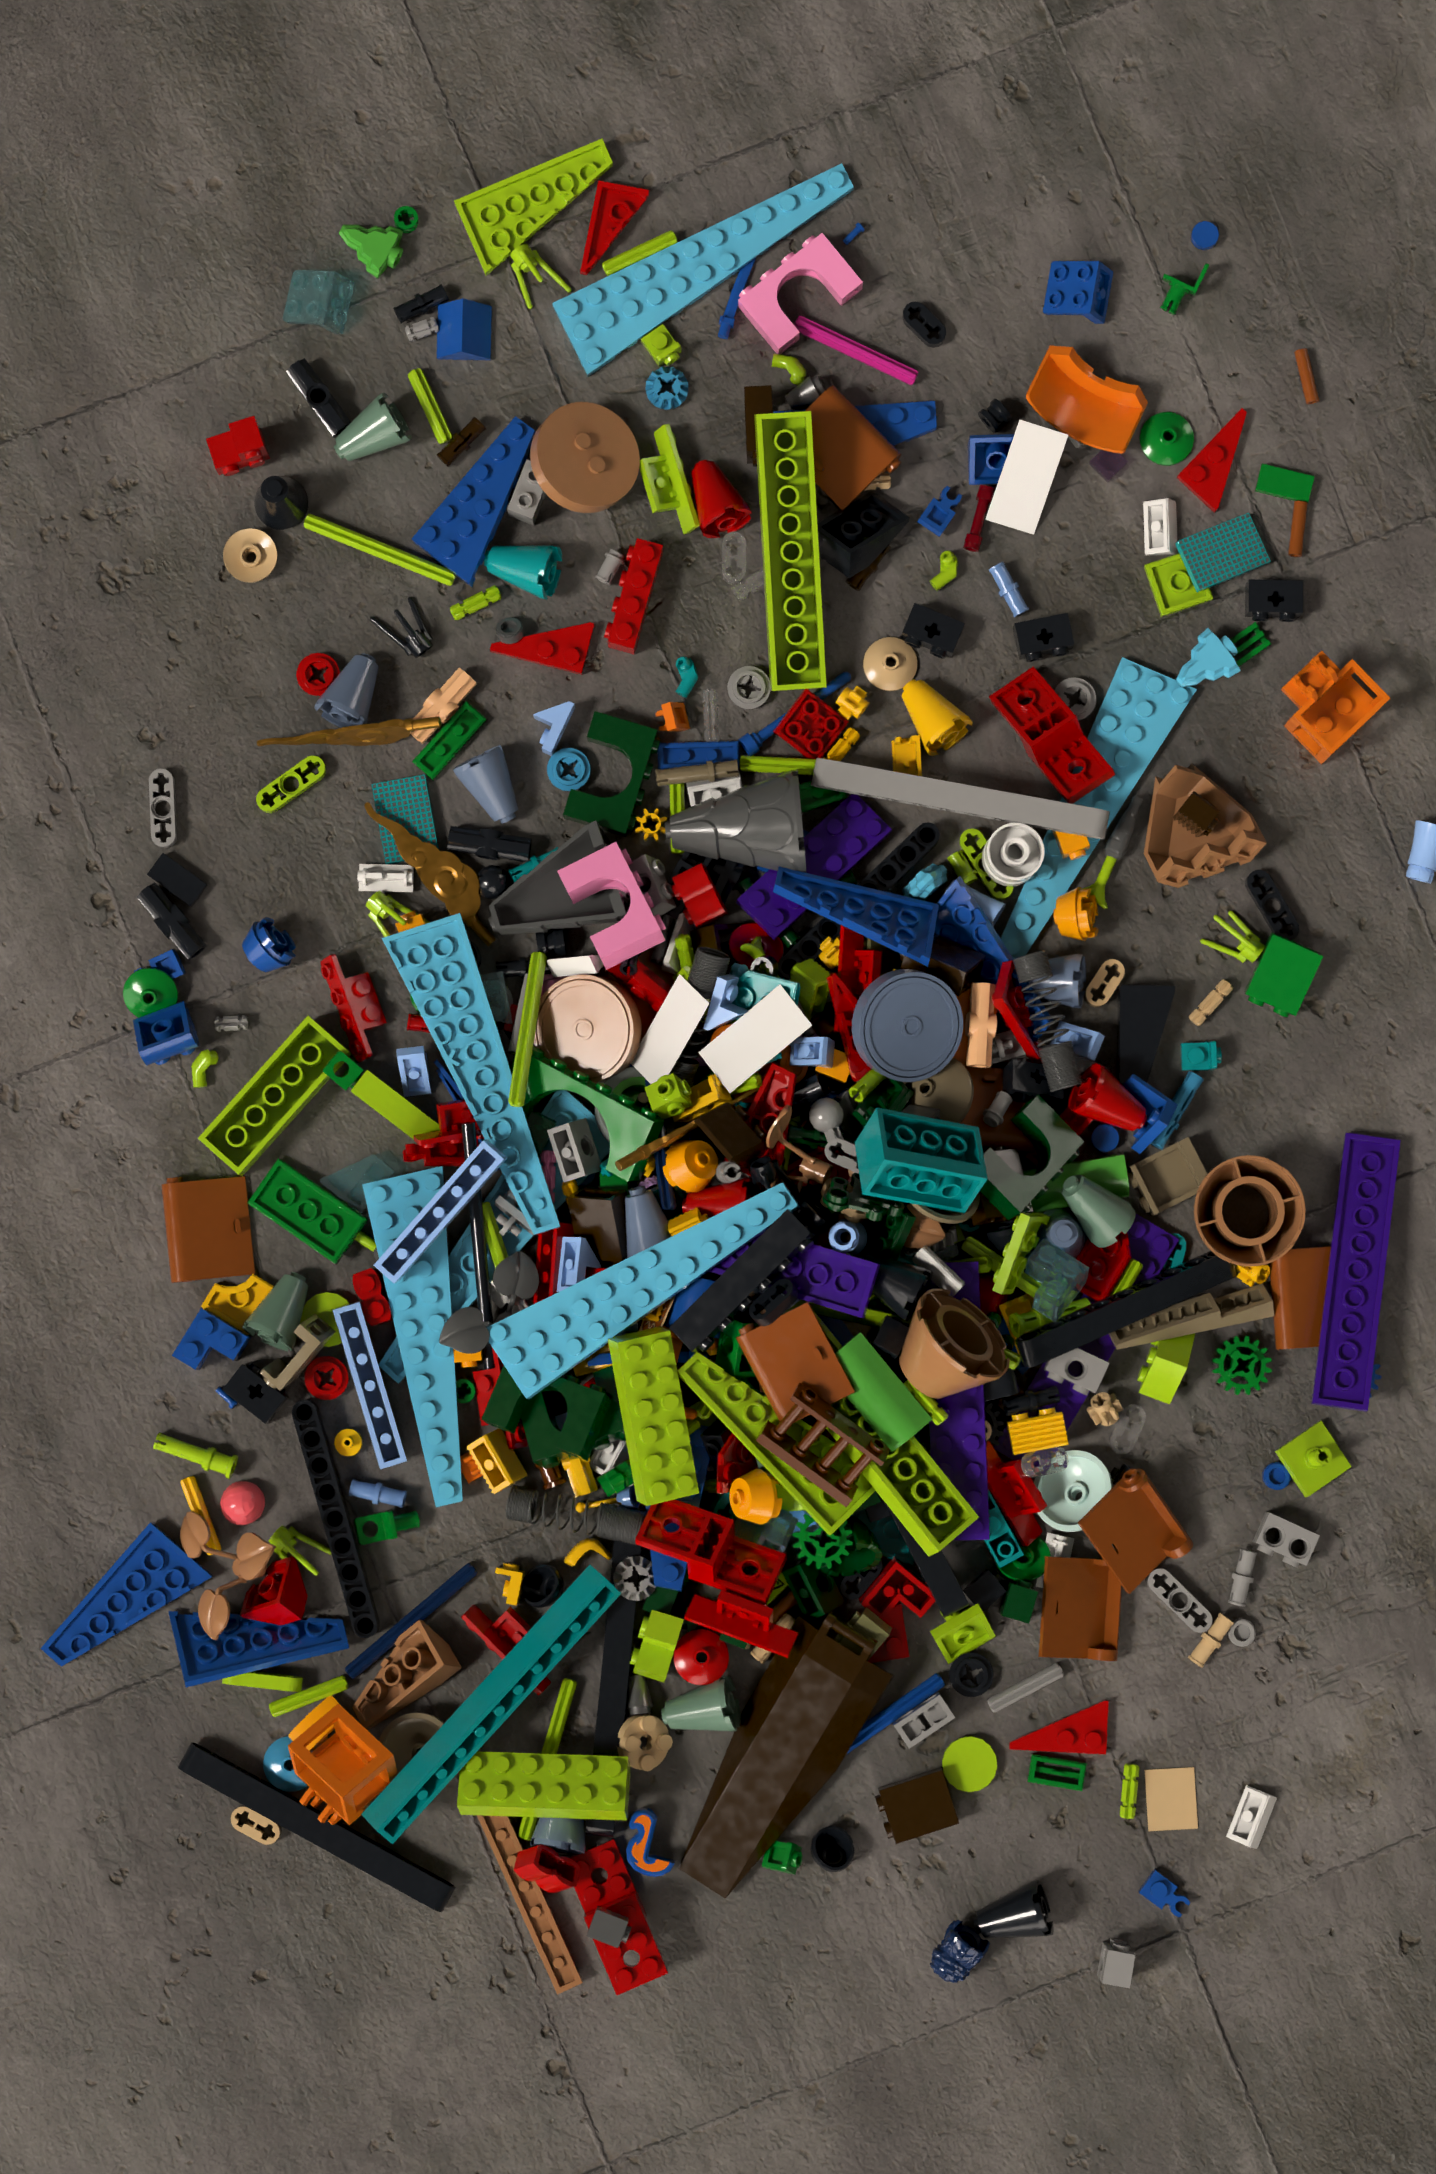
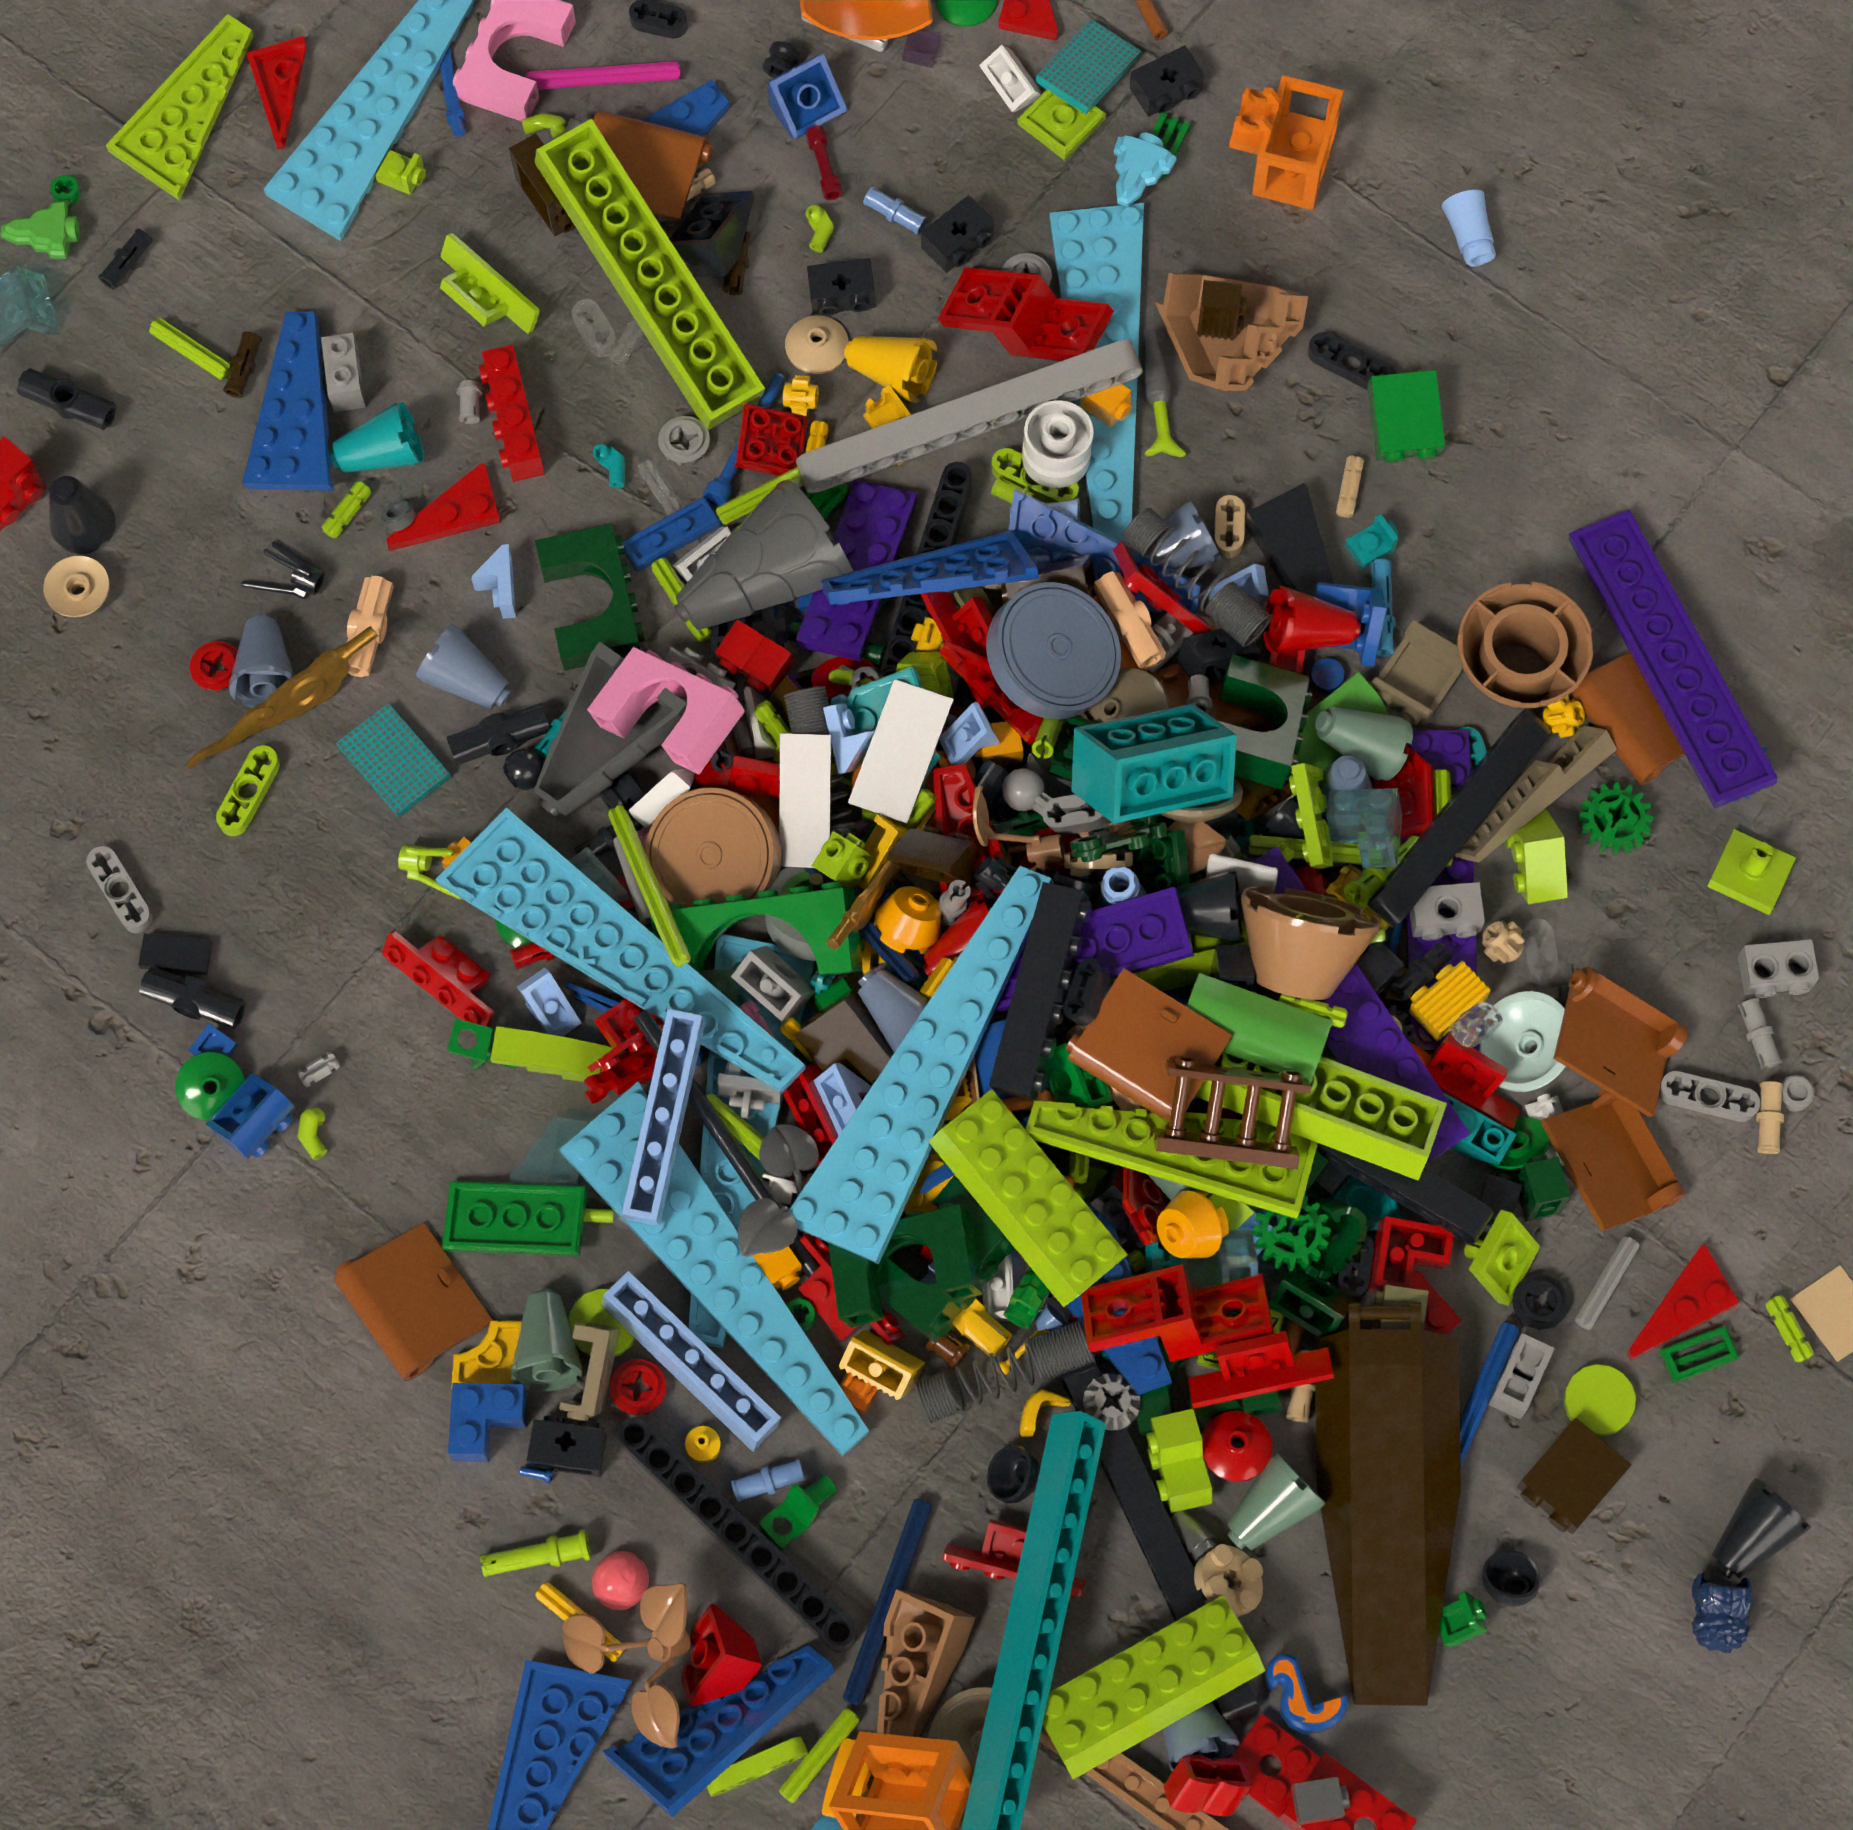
camera: 30 degrees left, 15 degrees down
lime brick [198,1016,352,1176] -> none
blue cone [242,917,296,972] -> none
lime plant [268,1525,331,1577] -> none
lime axle [304,514,456,586] -> none
sand green cone [334,393,412,461] -> none
red brick [352,1268,393,1327] -> none
white hinge [357,864,414,892] -> none
pearl gold piece [365,802,496,946] -> none
light grey piece [405,317,439,341] -> none
green tile [412,701,487,780] -> none
blue slope [437,298,492,360] -> none
yellow bracket [495,1562,525,1606] -> none
lime plant [510,244,572,309] -> none
lime axle [518,1678,577,1840] -> none
medium nougat brick [530,402,640,513] -> none
dark azure gear [547,748,590,791] -> none
lime axle [602,230,678,276] -> none
yellow gear [635,808,667,842] -> none
dark azure gear [645,366,689,410] -> none
orange tile [655,702,690,732] -> none
dark tan pin [655,759,739,787] -> none
red cone [691,460,752,538] -> none
medium azure rock [902,863,948,901] -> none
blue plate [917,486,962,537] -> none
white sticker [985,420,1068,535] -> none
light orange cone [1053,887,1098,941] -> none
lime plant [1200,910,1265,963] -> none
blue tile [1262,1462,1291,1490] -> none

